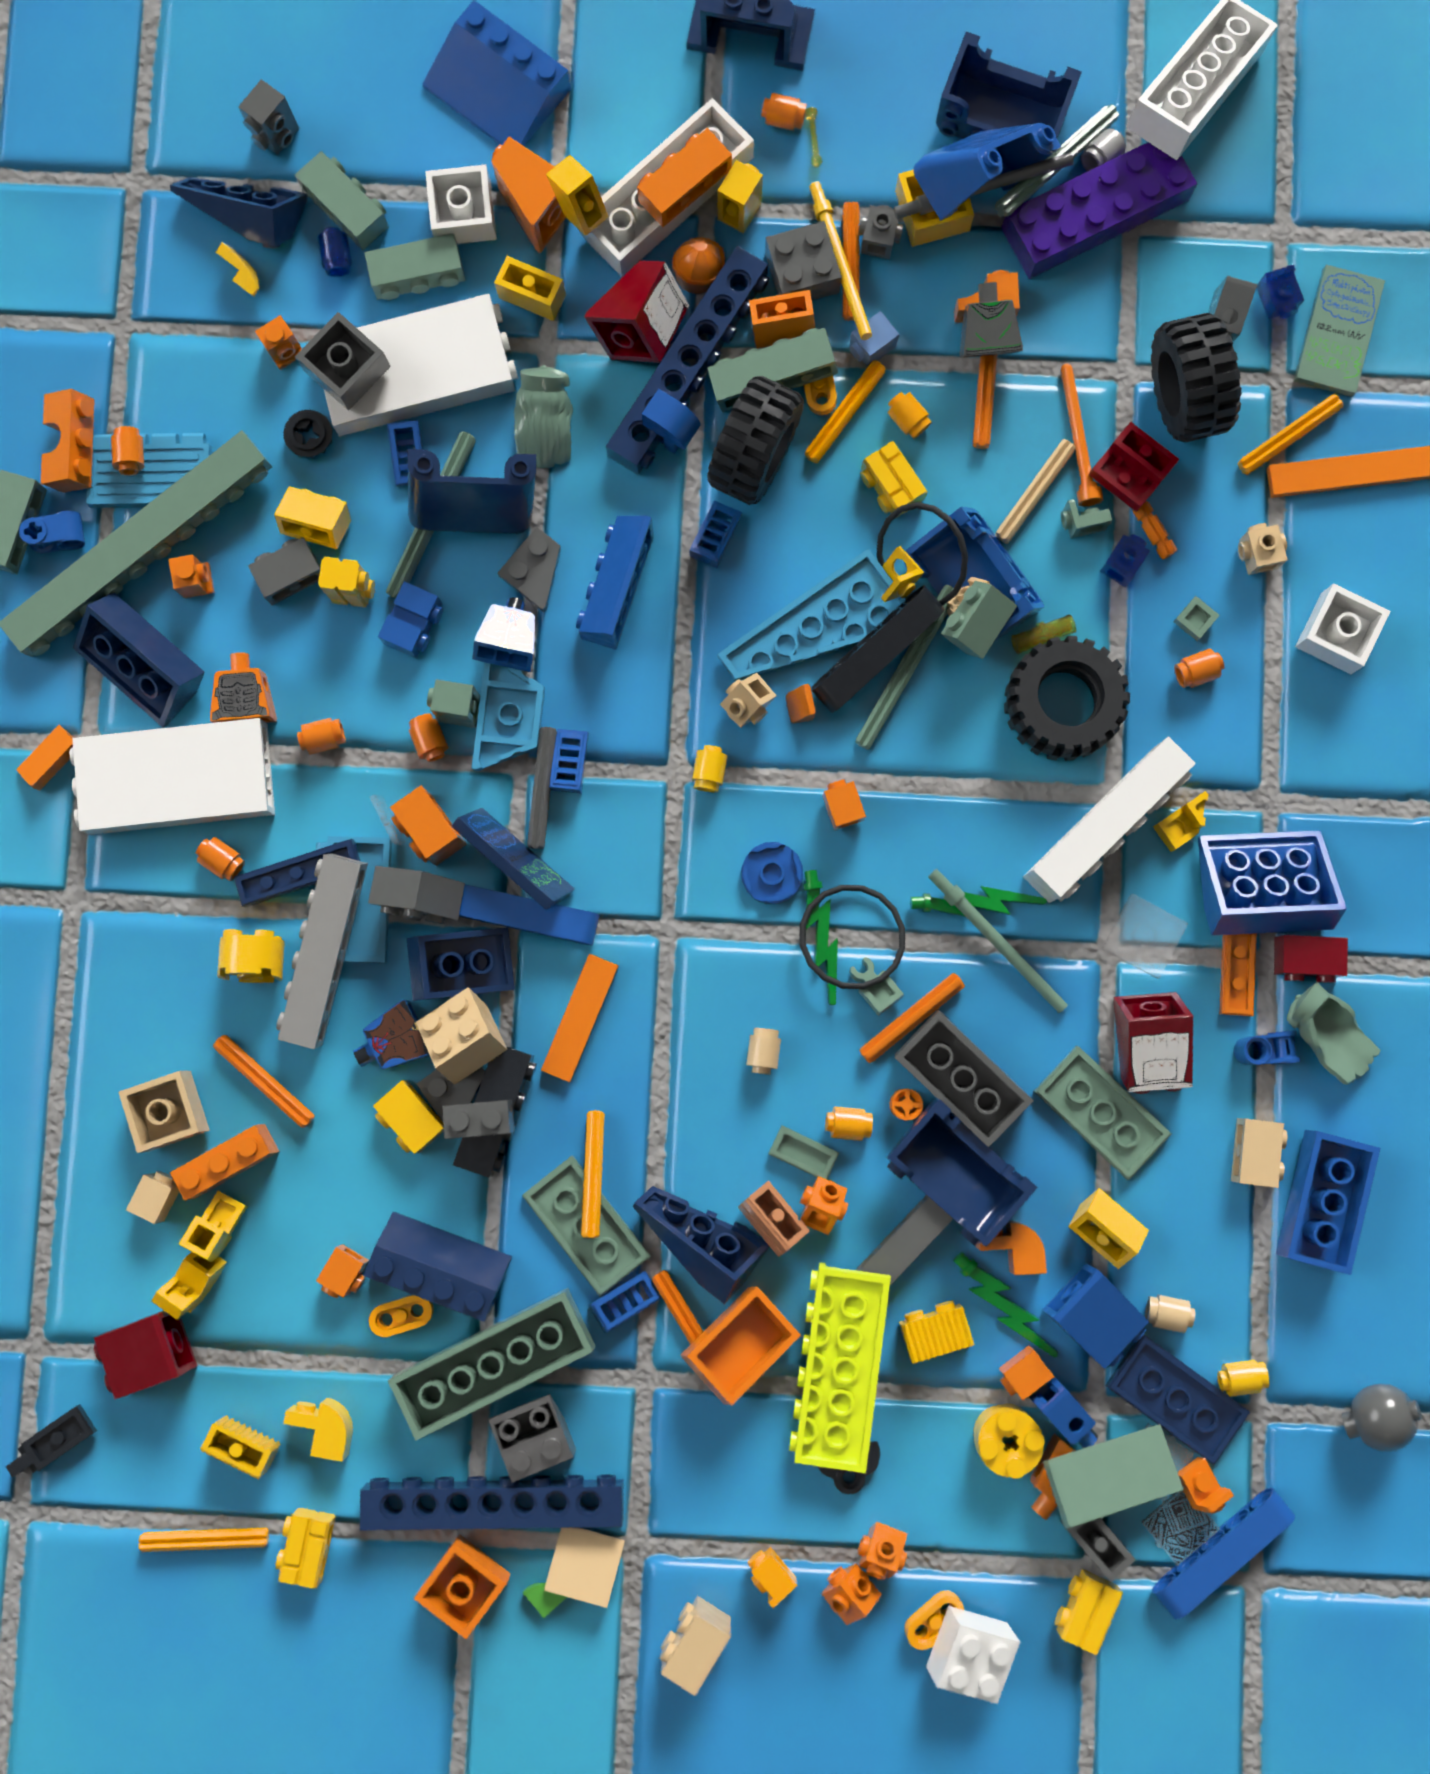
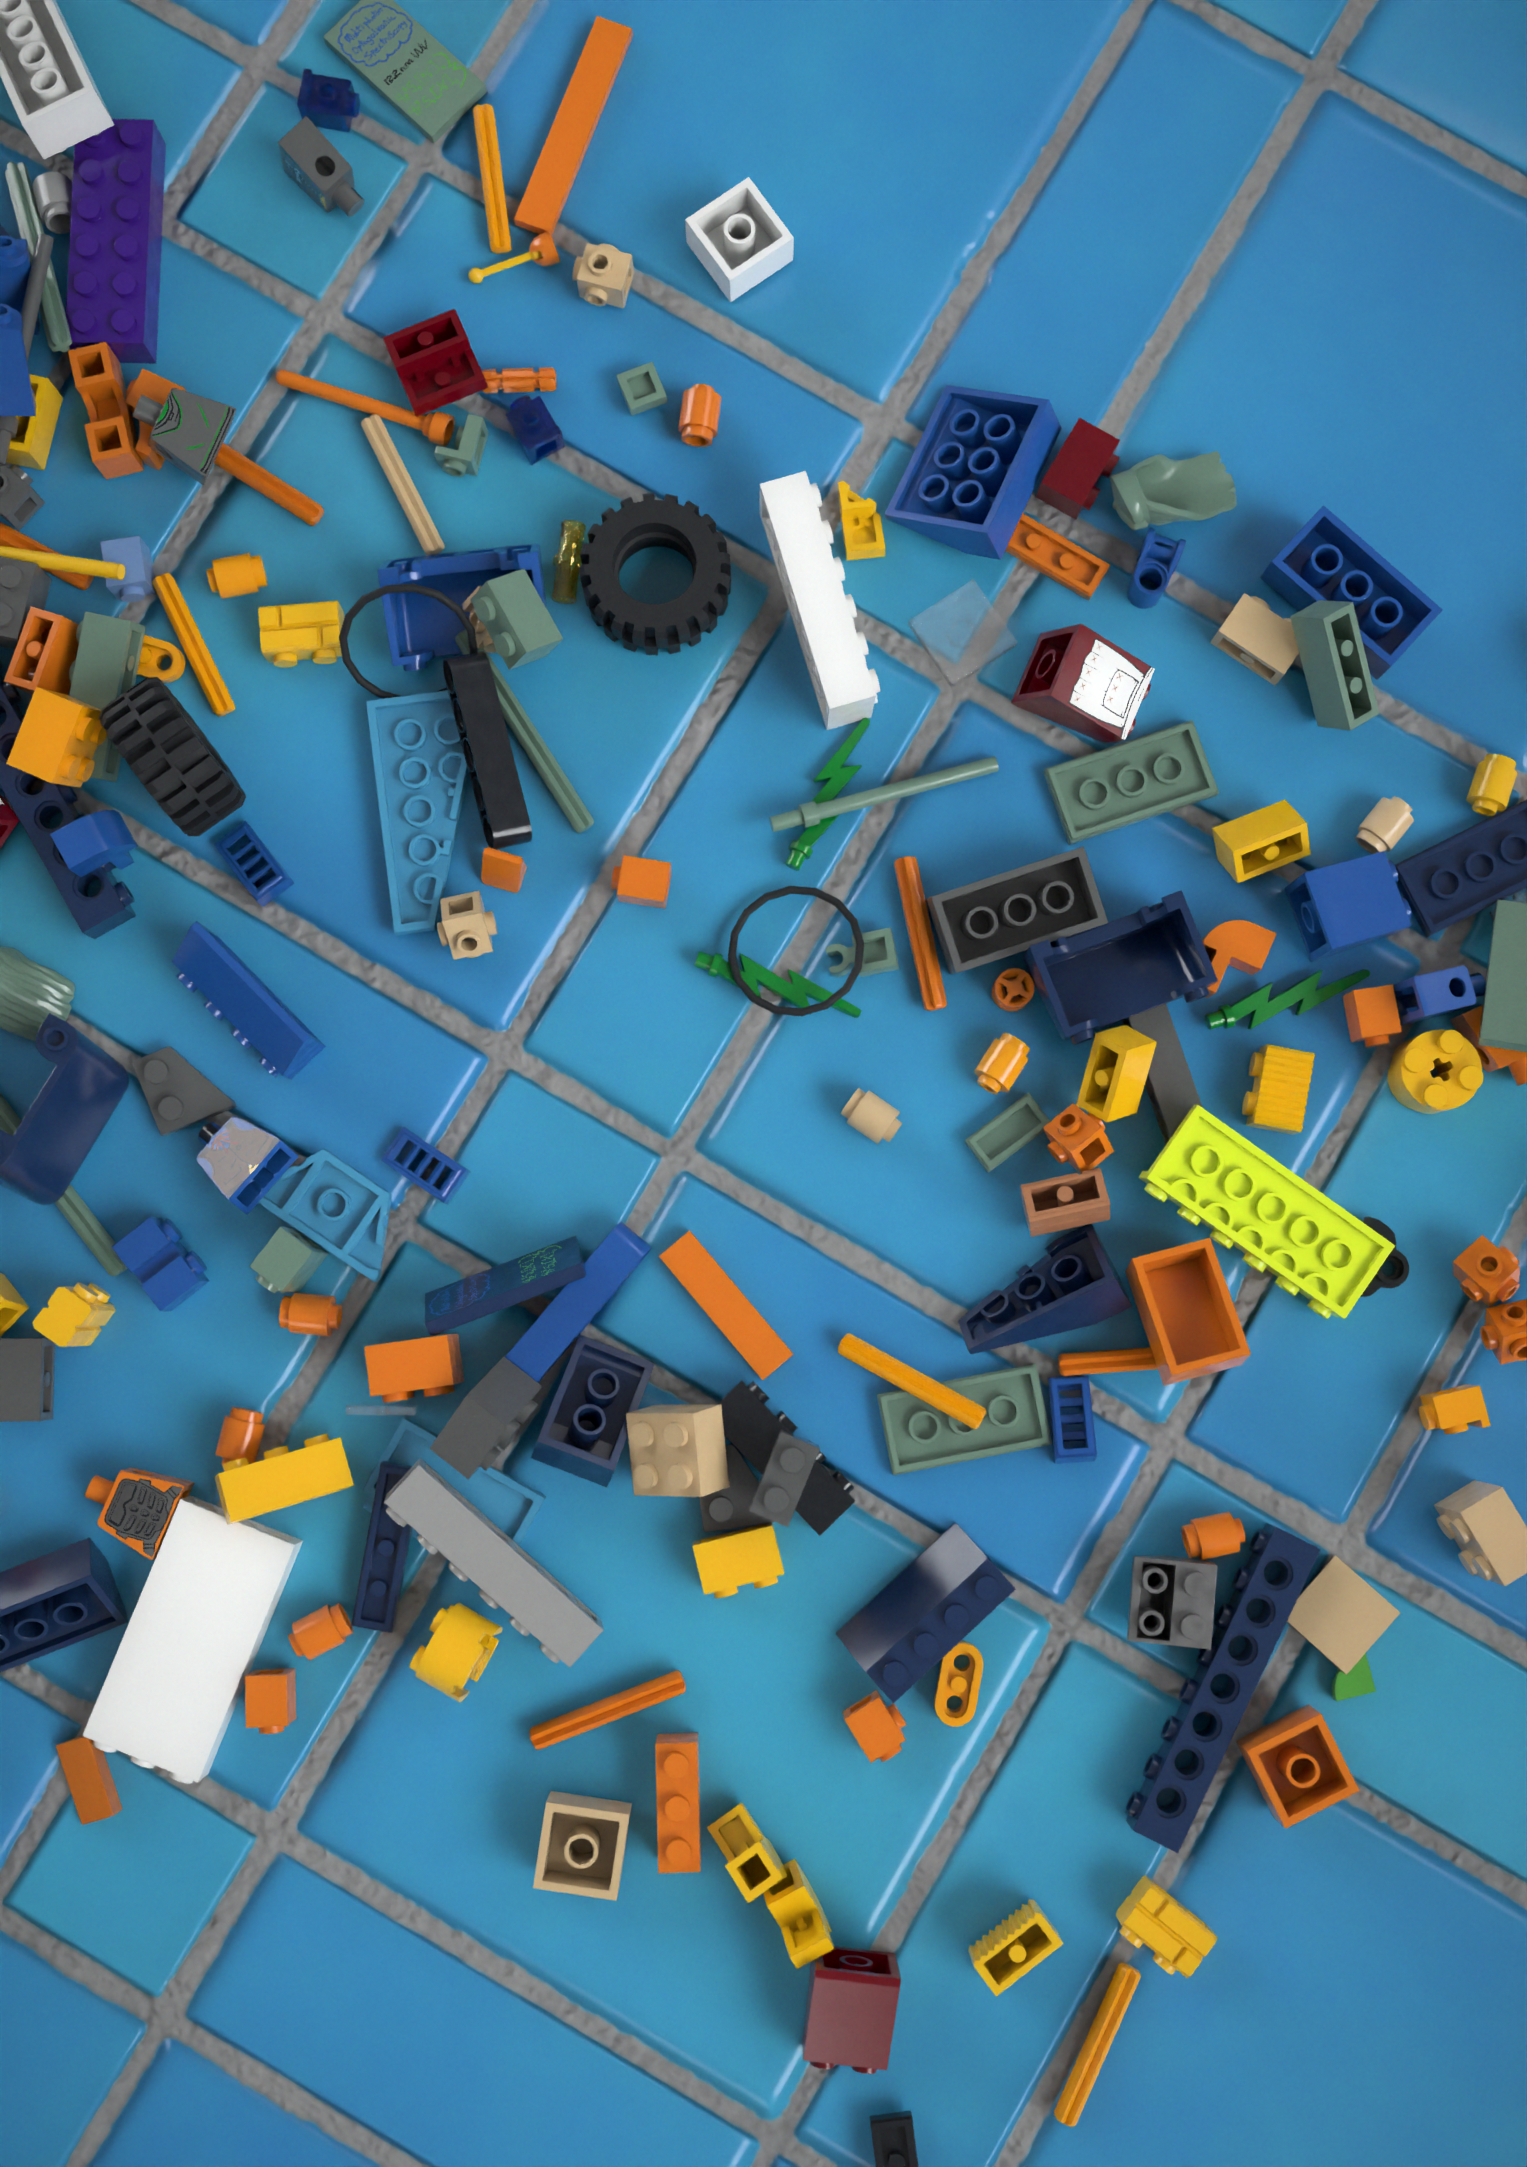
camera: 70 degrees left, 0 degrees up
tan brick [126,1171,179,1224] -> none
yellow brick [283,1398,353,1462] -> none
torso [353,999,430,1070] -> none
sand green brick [388,1287,596,1441] -> none
dark grey axle [527,727,557,849] -> none
yellow brick [692,745,727,793] -> none
blue tile [741,842,803,904] -> none
yellow bracket [881,546,924,602] -> none
black tyre [1151,313,1242,443] -> none
none -> light orange brick [6,687,107,788]
none -> orange arch [68,342,144,480]
none -> yellow brick [215,1434,354,1525]
none -> orange brick [245,1668,296,1734]
none -> hinge [468,231,561,284]
none -> yellow brick [1076,1025,1157,1123]
none -> orange brick [1181,1511,1246,1560]
none -> sand green brick [1290,600,1380,731]

